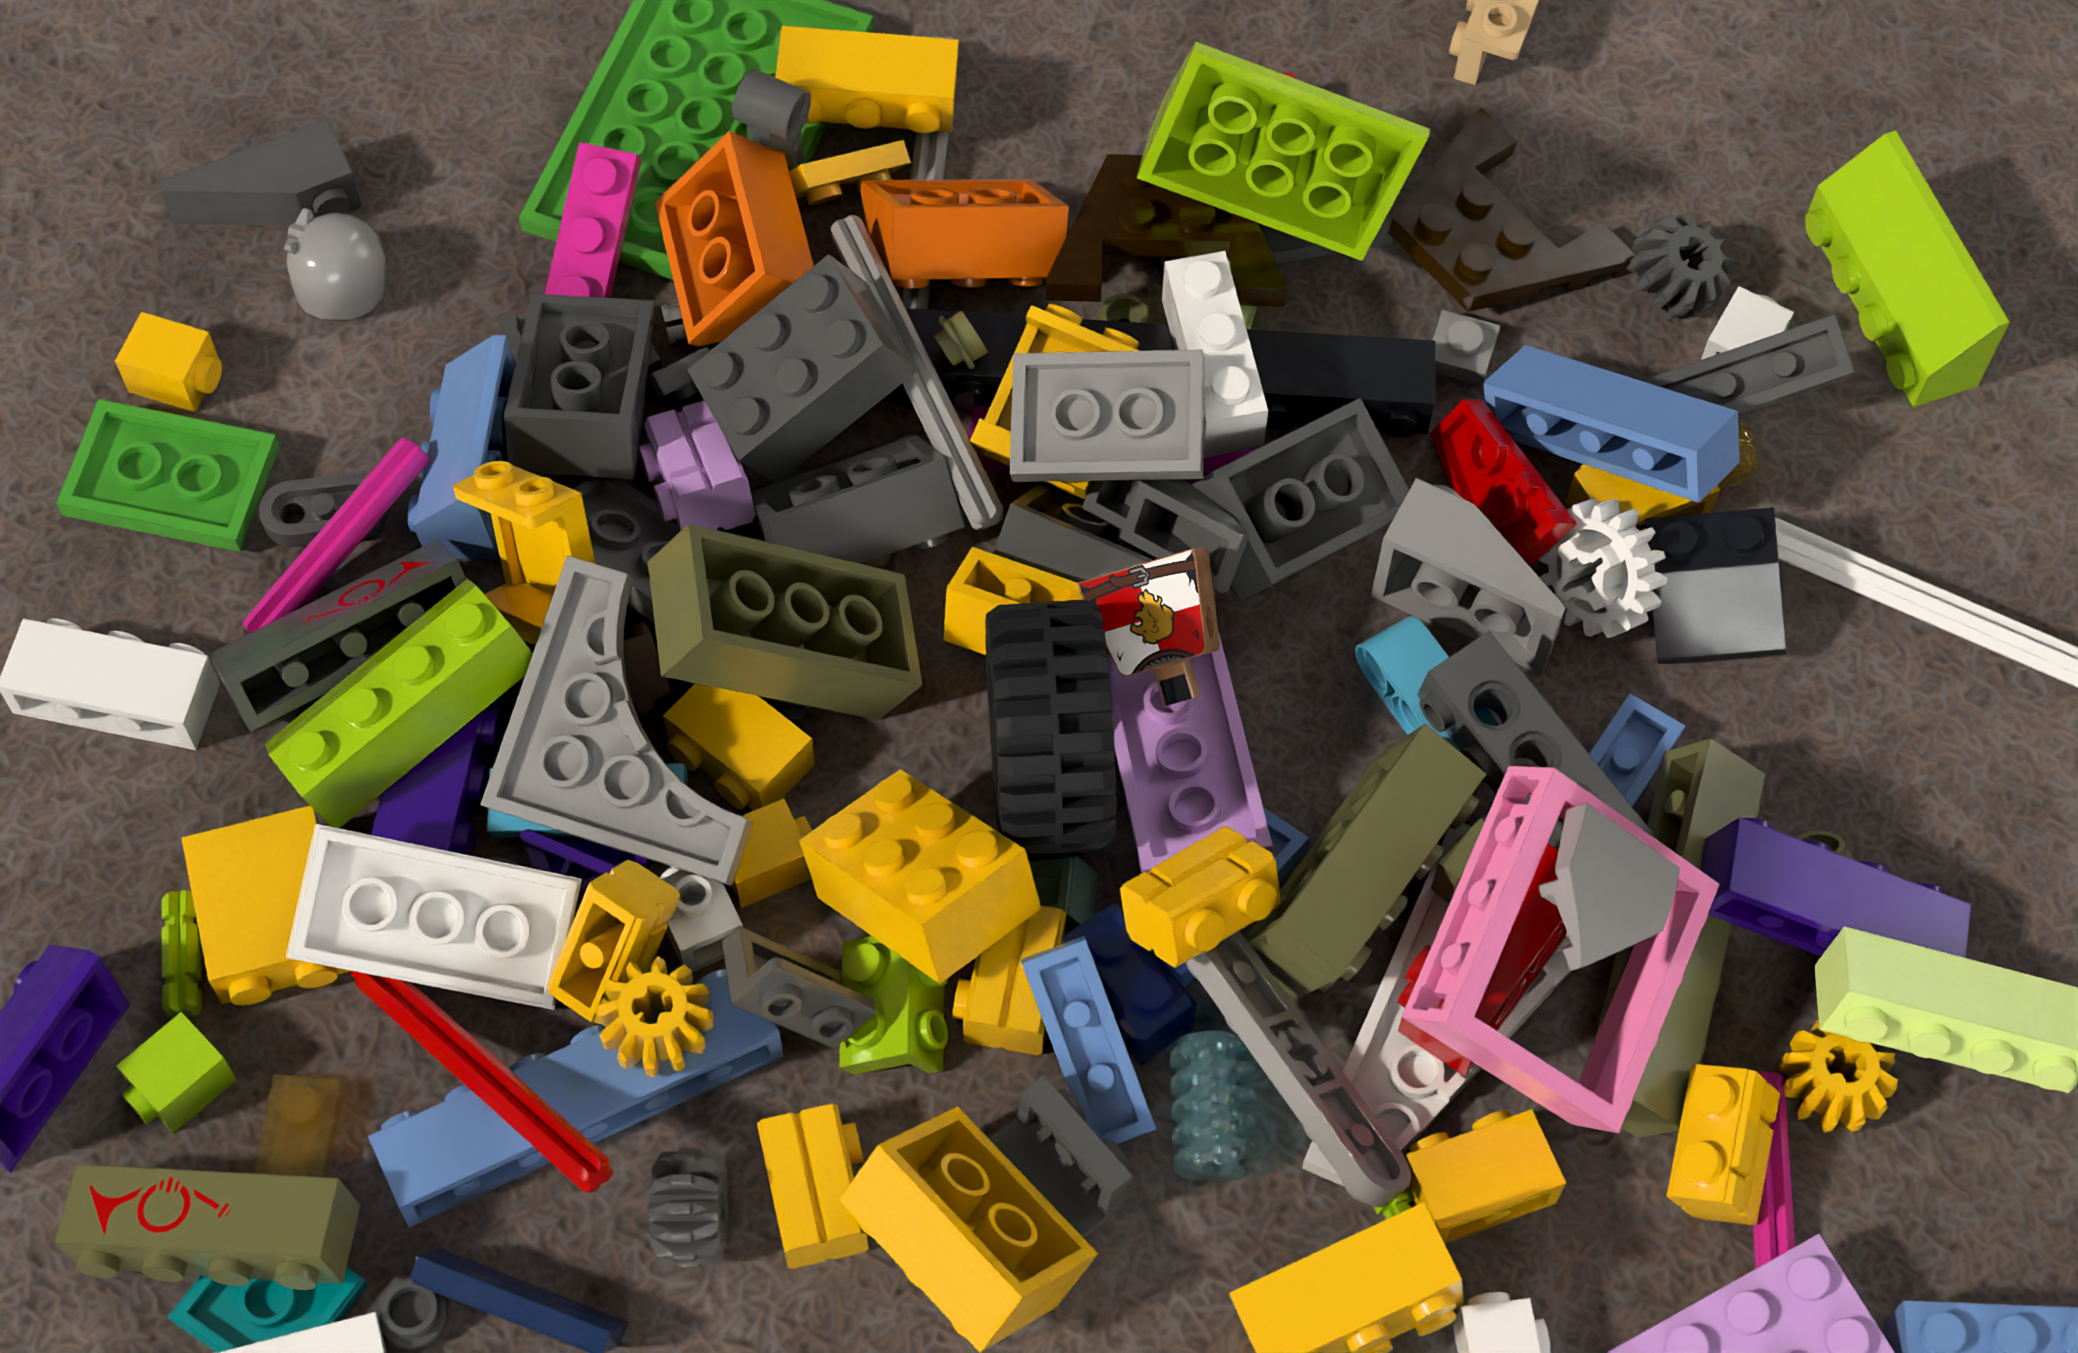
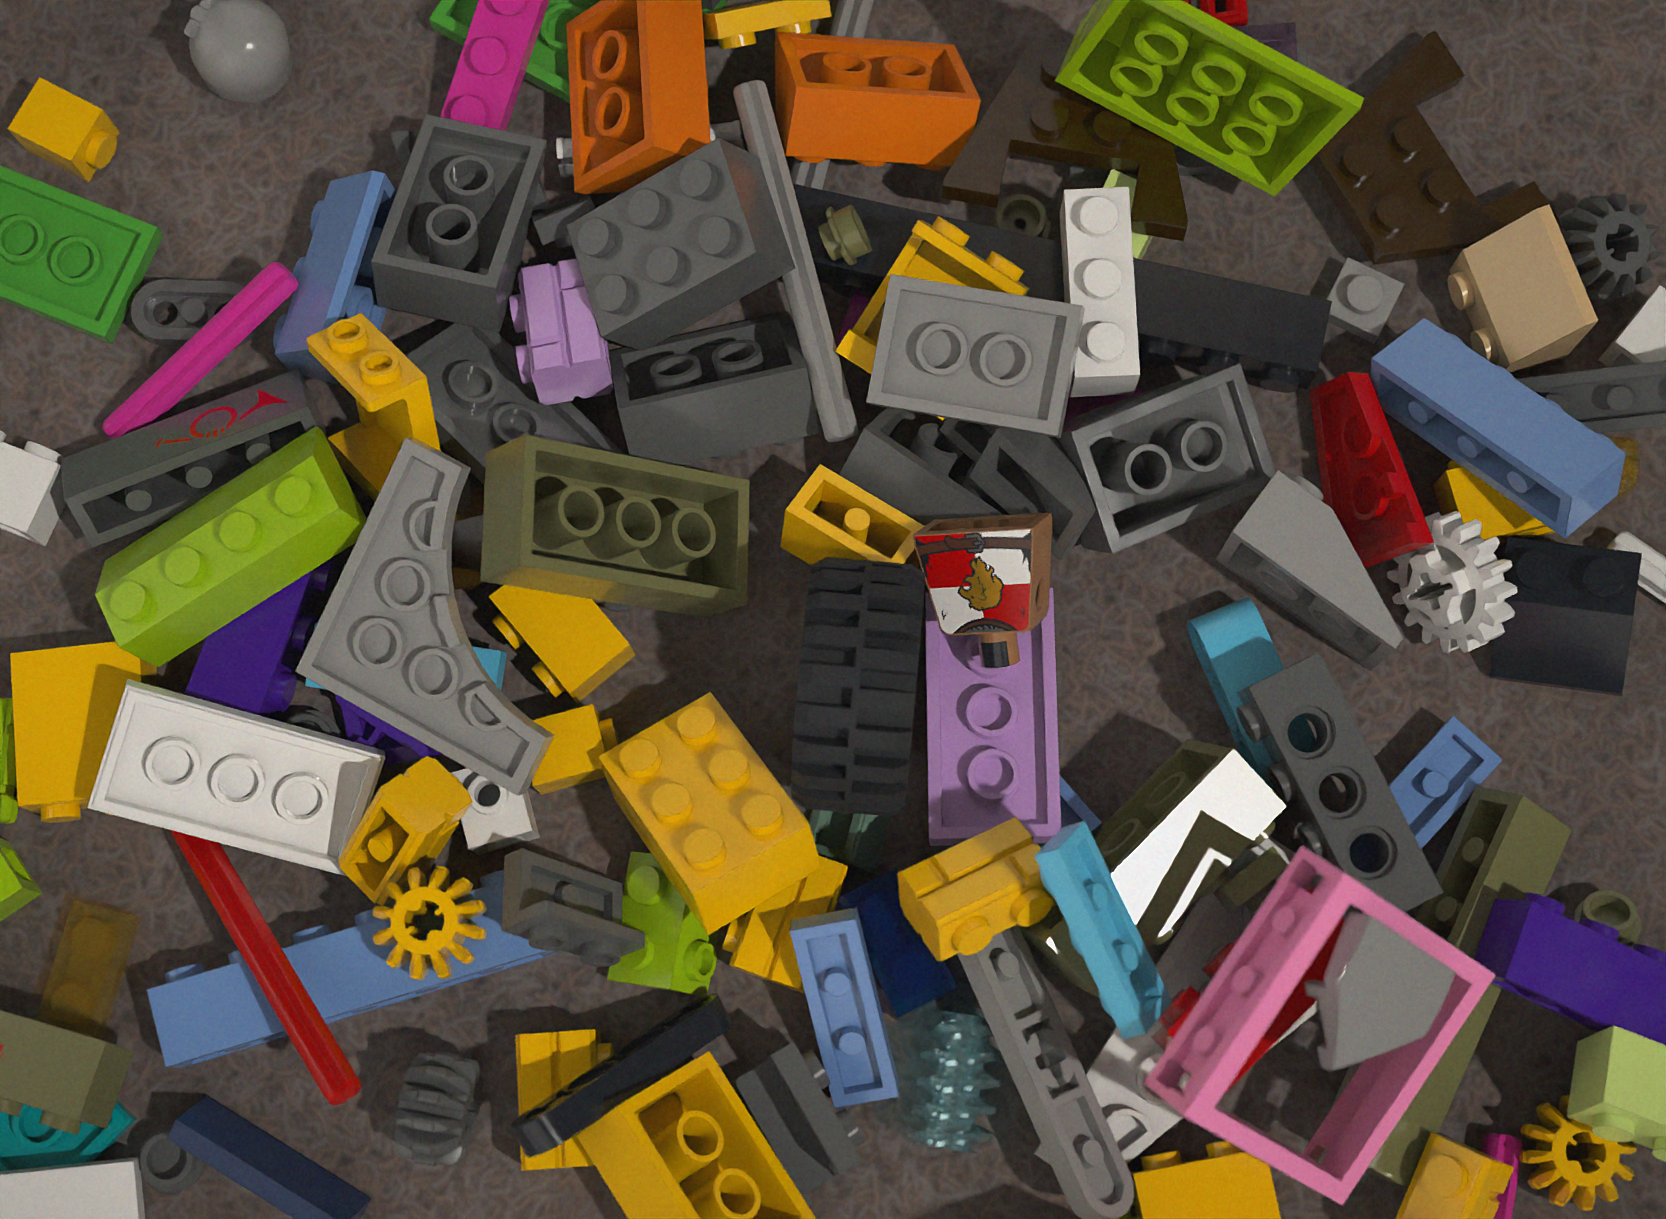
camera: 15 degrees right, 15 degrees up
none -> black beam [510,993,733,1157]
none -> medium azure plate [1035,821,1172,1039]
none -> tan slope [1448,204,1598,376]

